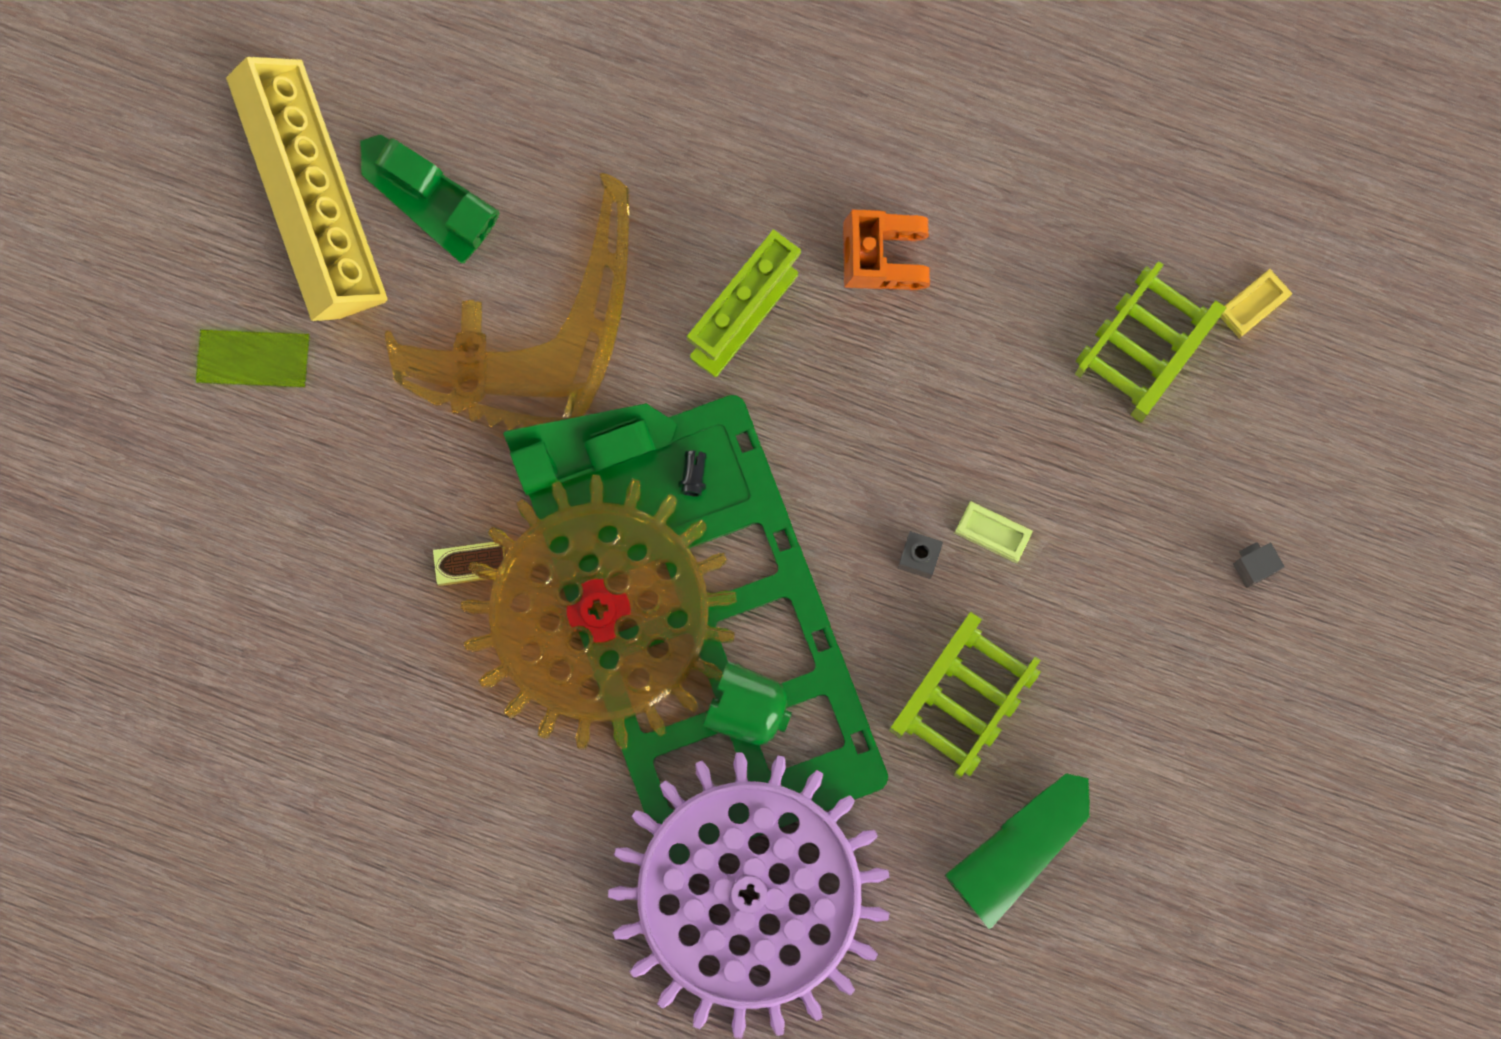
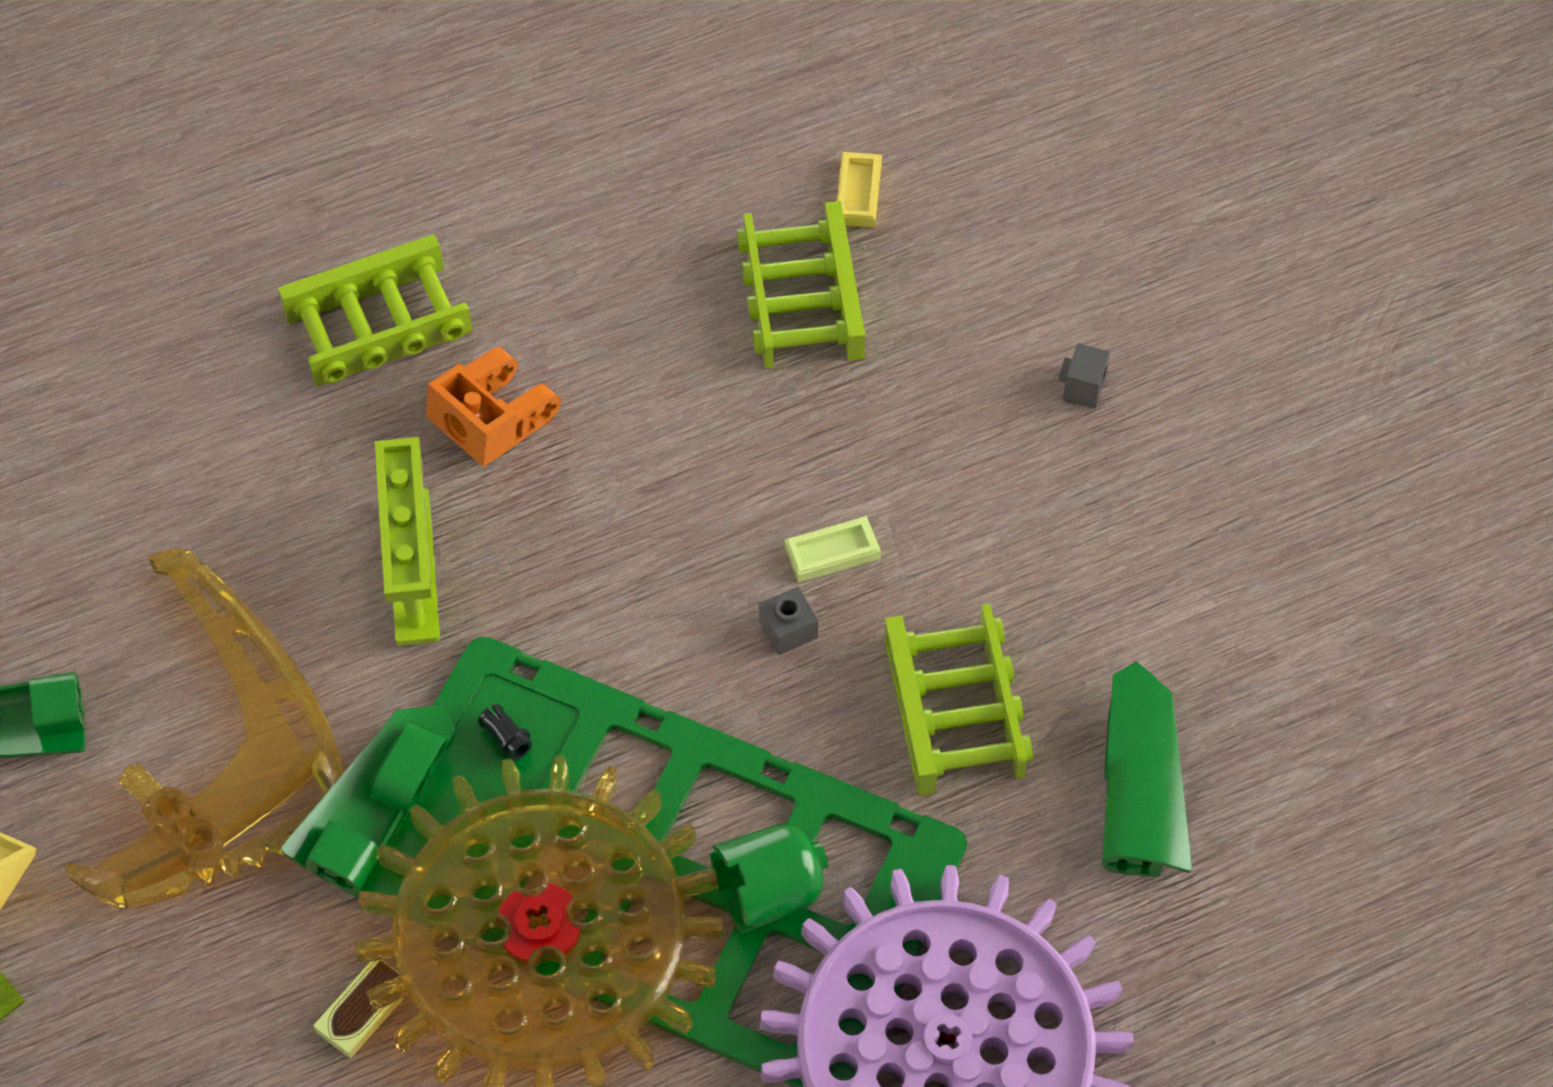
camera: 45 degrees left, 20 degrees down
none -> lime fence [278,234,473,386]

